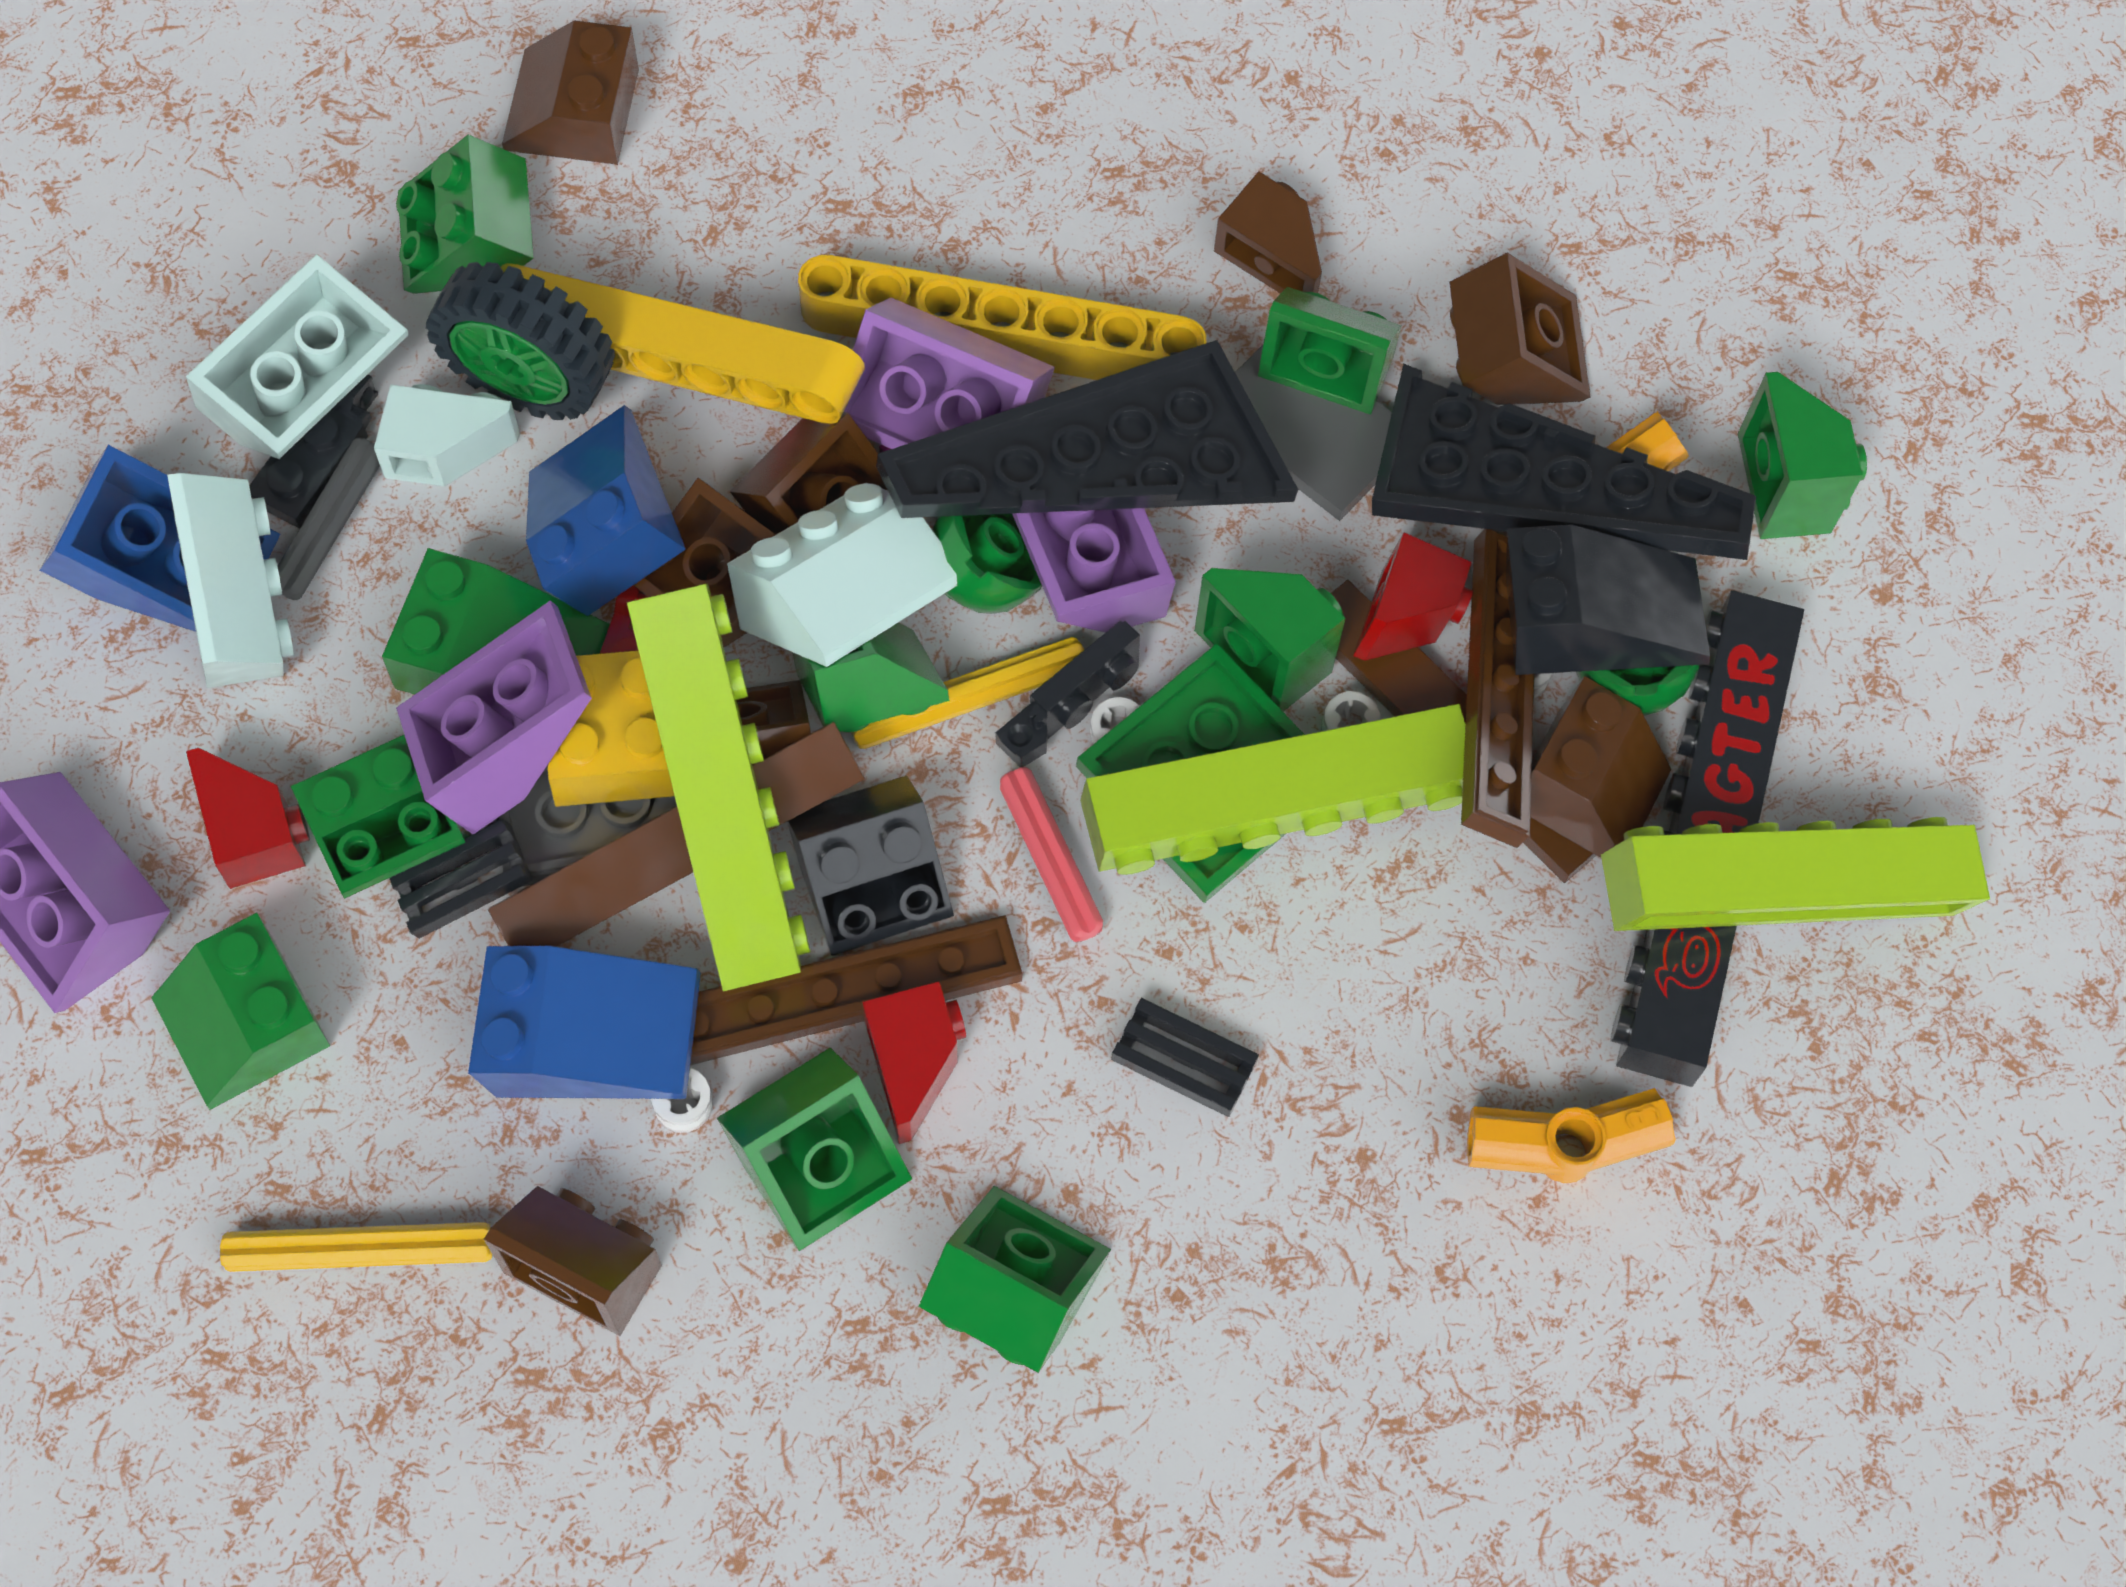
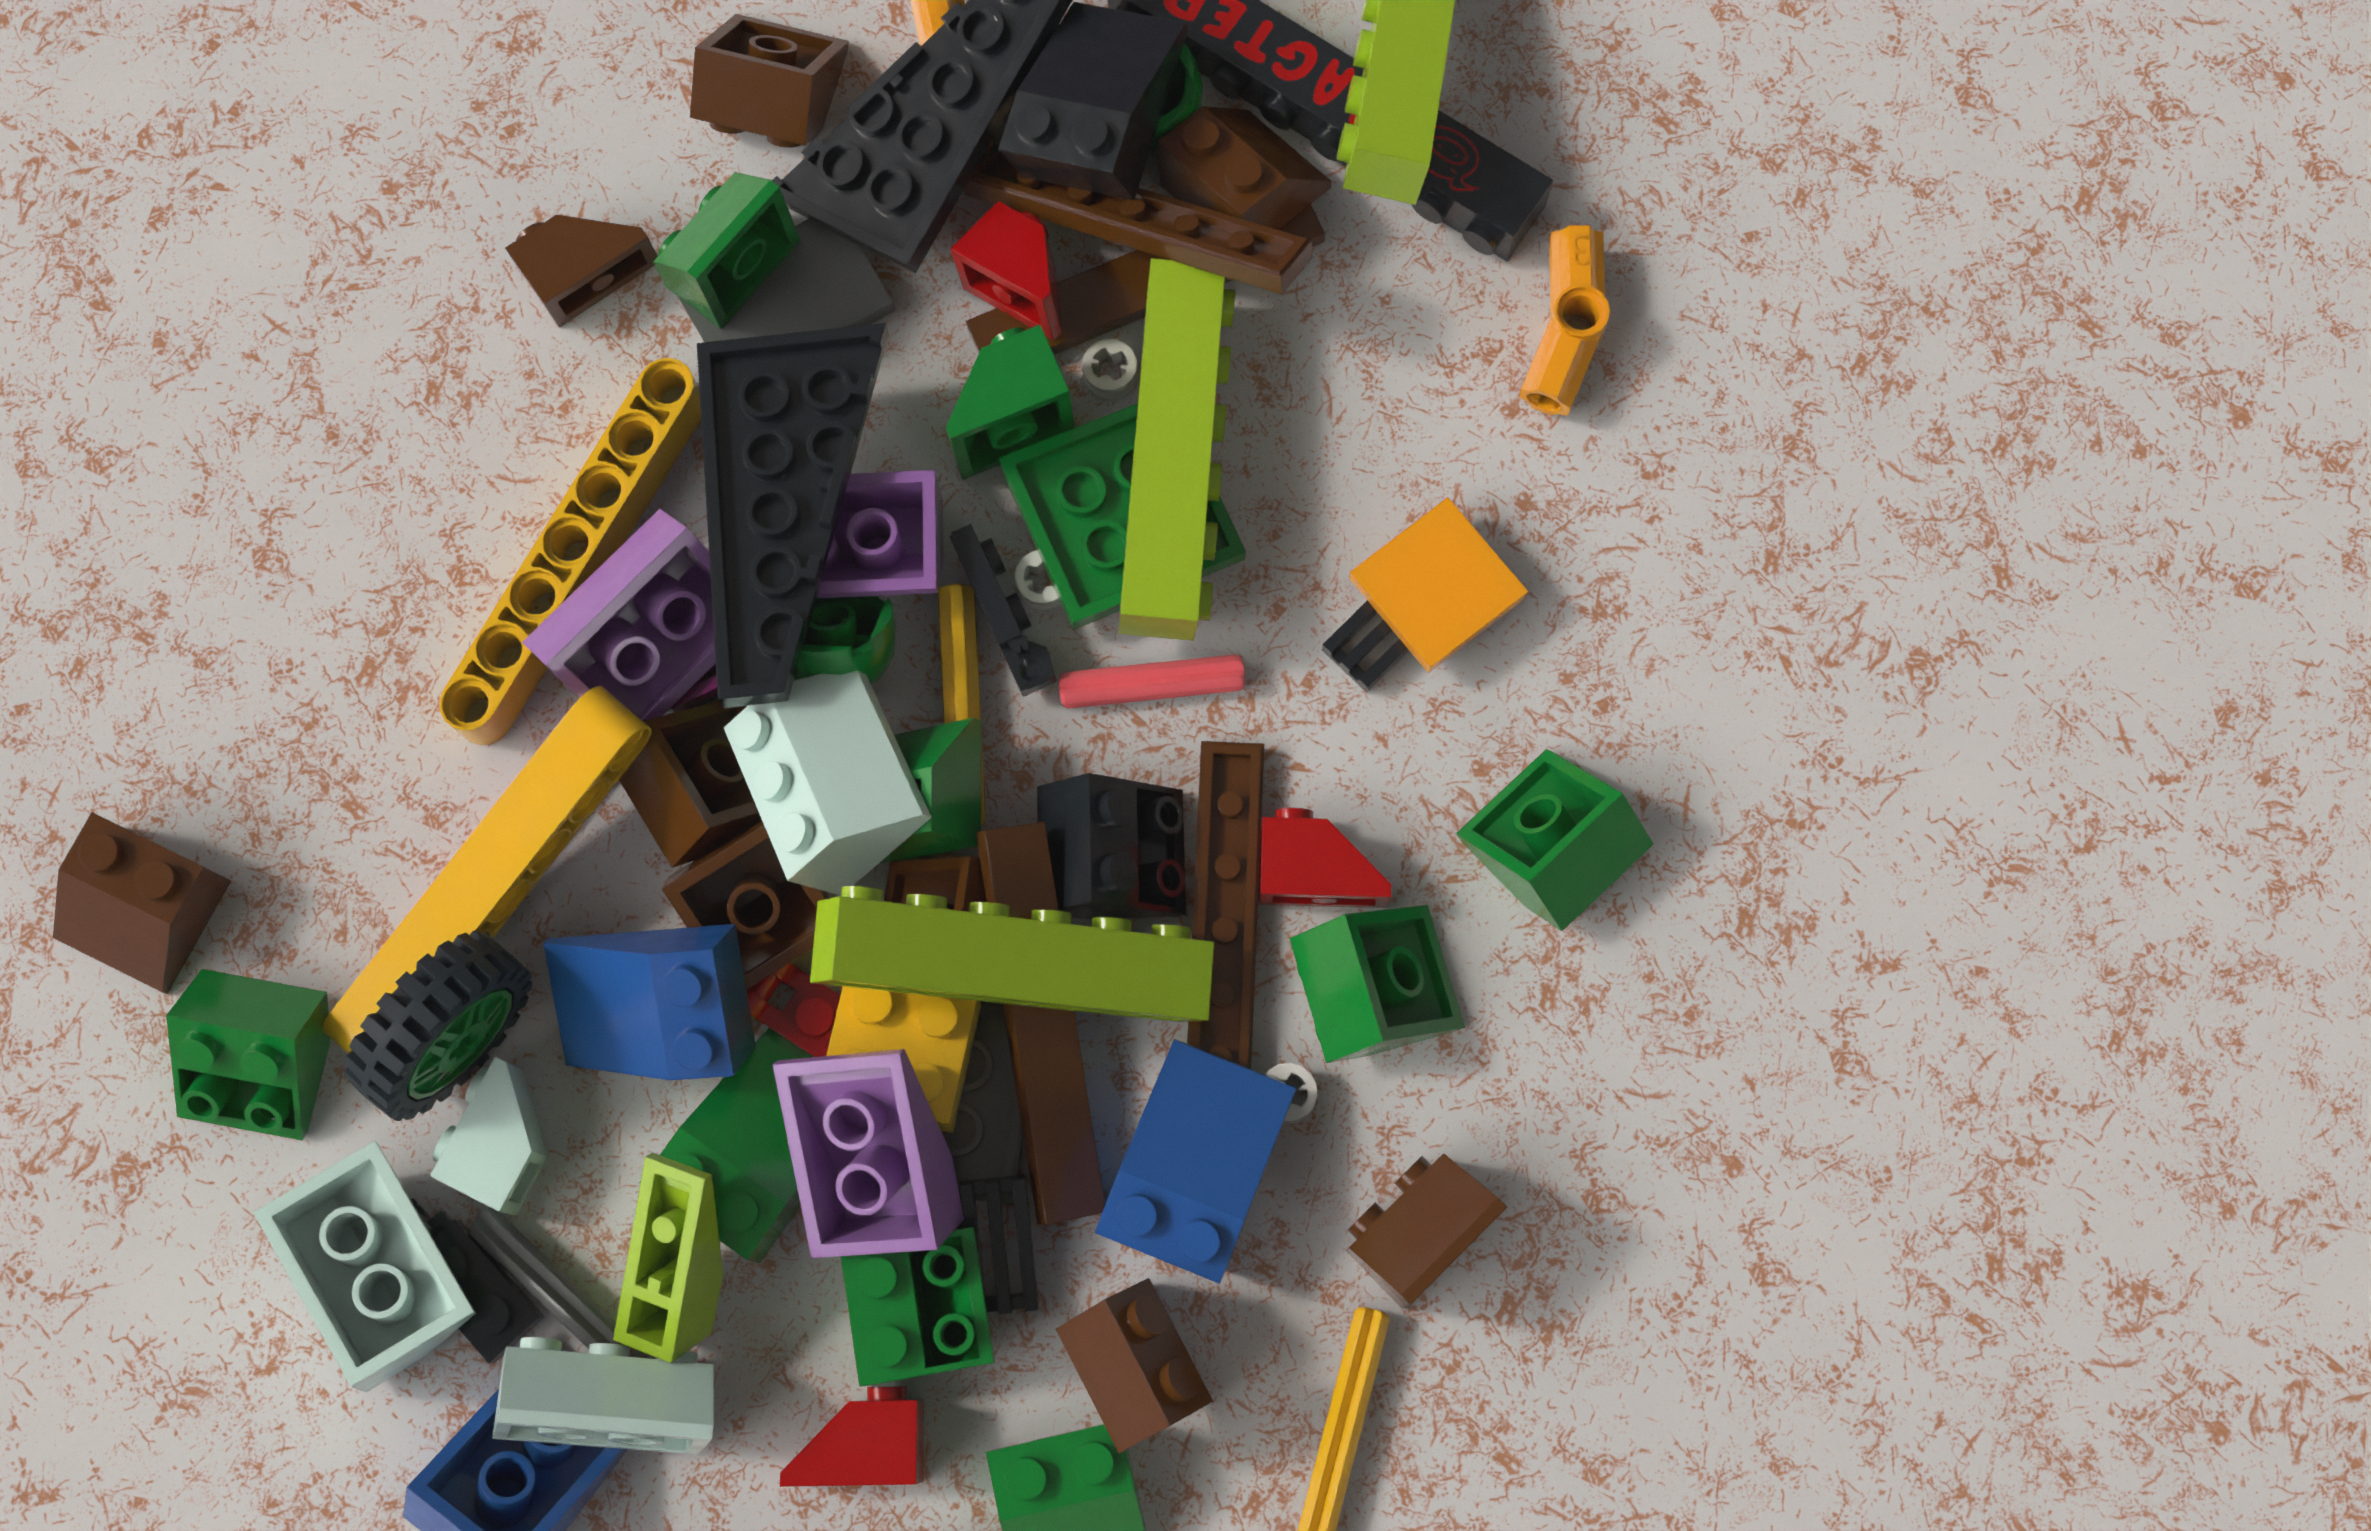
camera: 65 degrees left, 10 degrees up
none -> lime slope [613,1152,723,1363]
none -> reddish brown slope [1056,1278,1214,1453]
none -> light orange tile [1349,497,1528,673]

